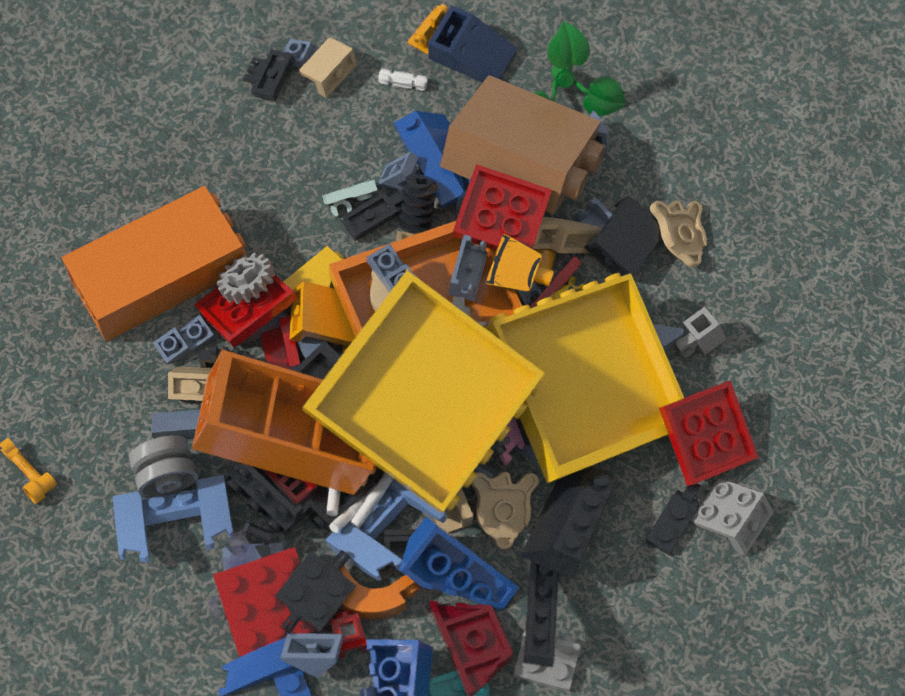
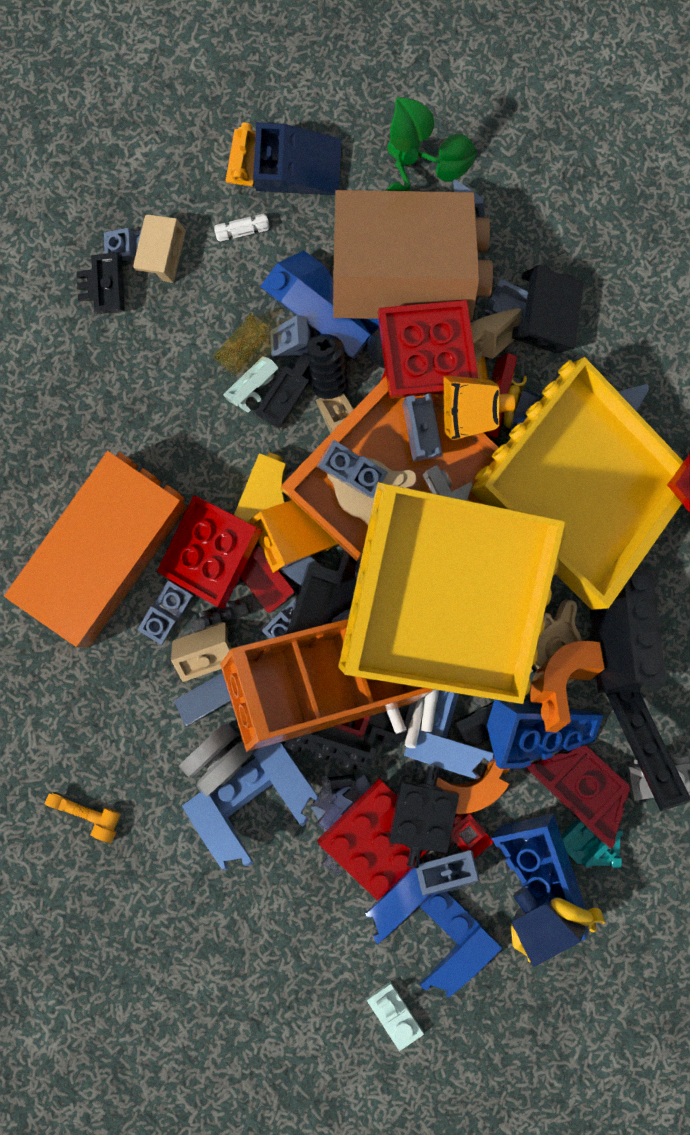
camera: 25 degrees left, 20 degrees up
light grey gear [217,253,275,304] -> none
tan tile [650,200,707,268] -> none
light grey brick [675,307,727,358] -> none
none -> clear yellow hinge [212,313,270,376]
none -> orange arch [530,641,604,732]

